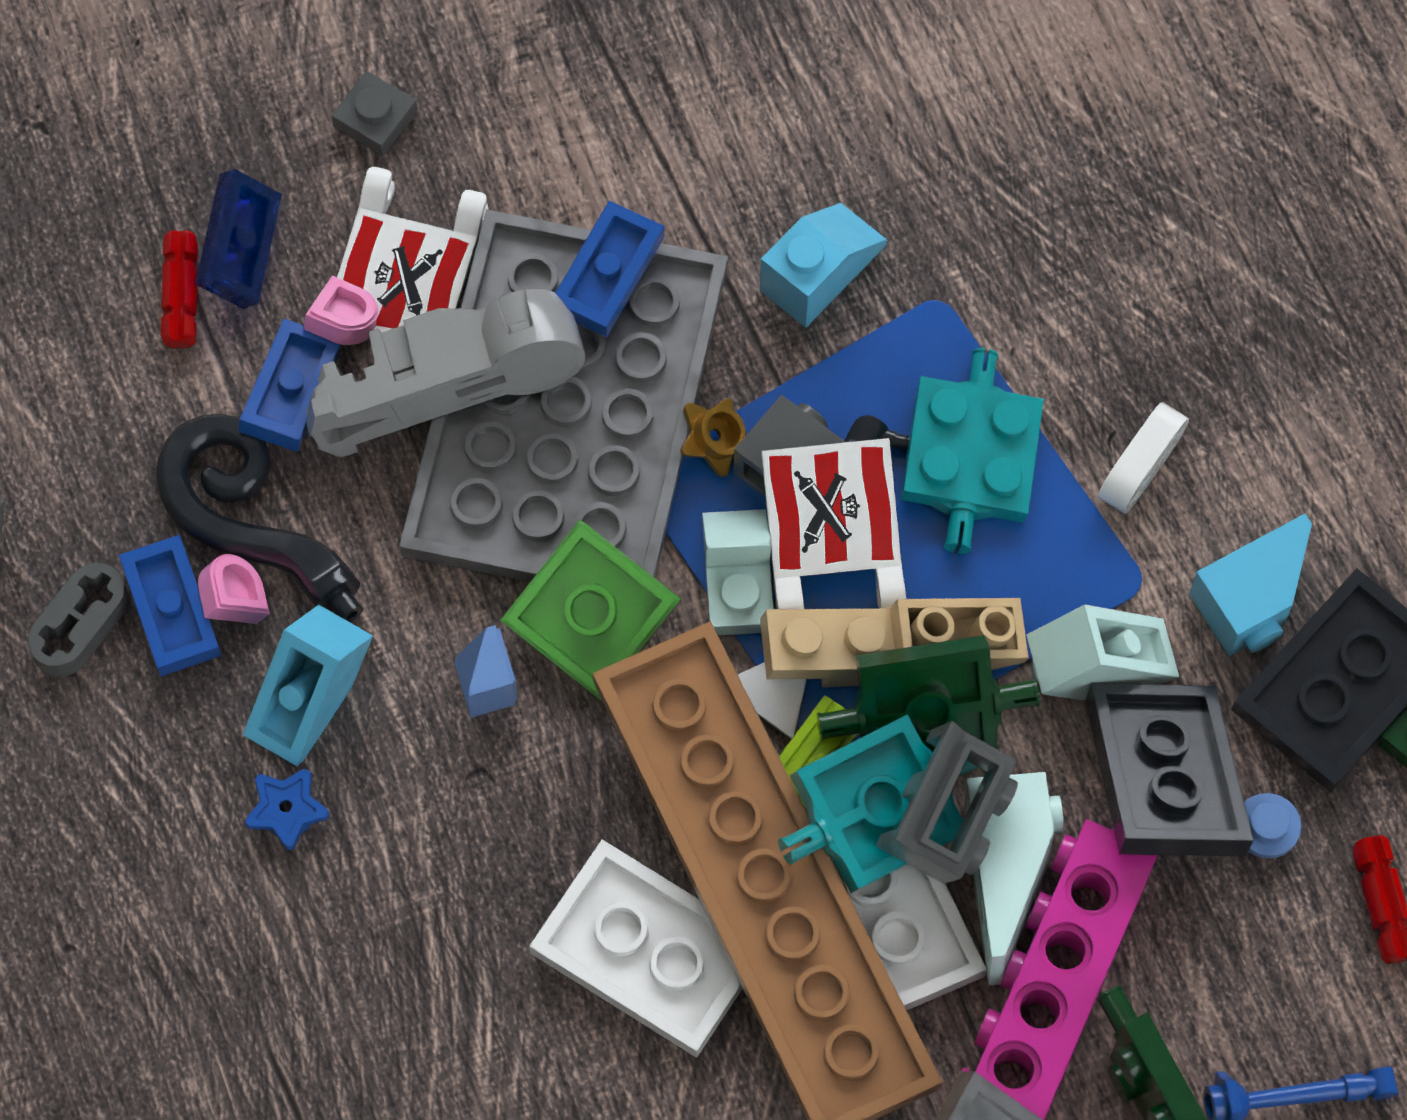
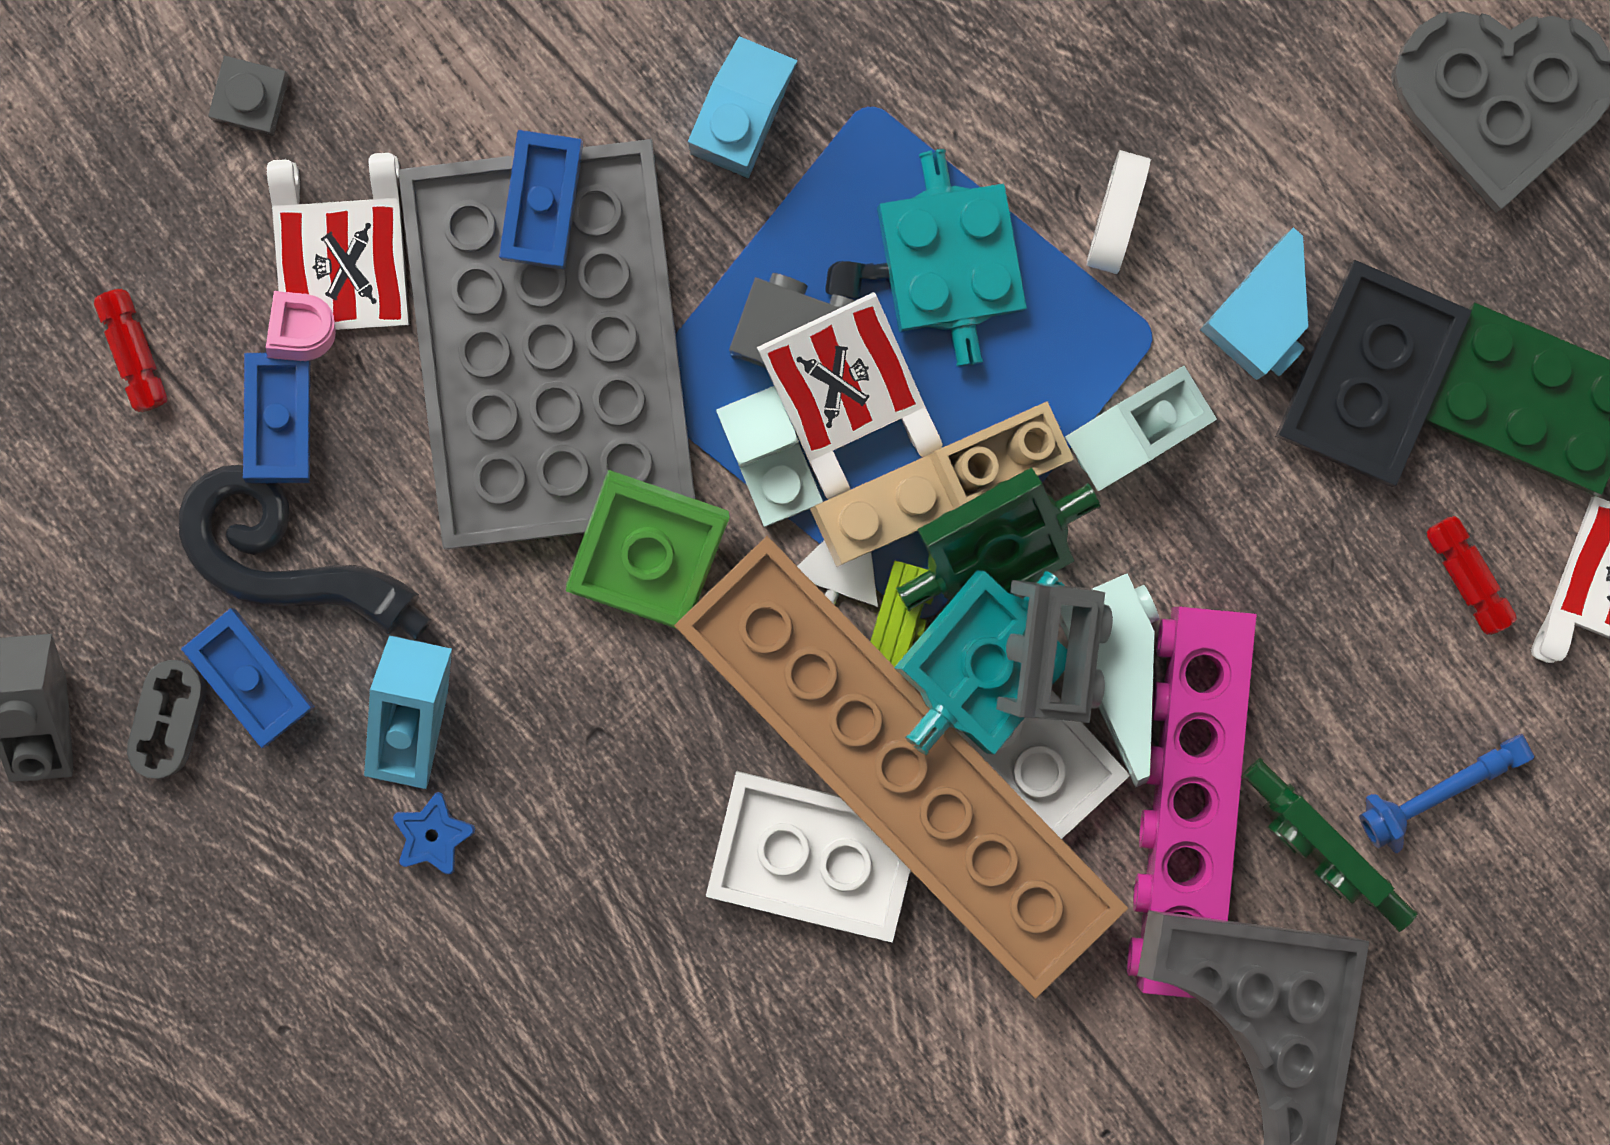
camera: 15 degrees left, 20 degrees up
clear blue plate [195,168,282,309] -> none
bright pink tile [198,554,270,624] -> none
light grey piece [306,289,585,458] -> none
medium blue slope [455,625,518,718] -> none
pearl gold plate [680,398,747,477] -> none
plate [1085,683,1254,856] -> none
medium blue plate [1244,793,1301,858] -> none

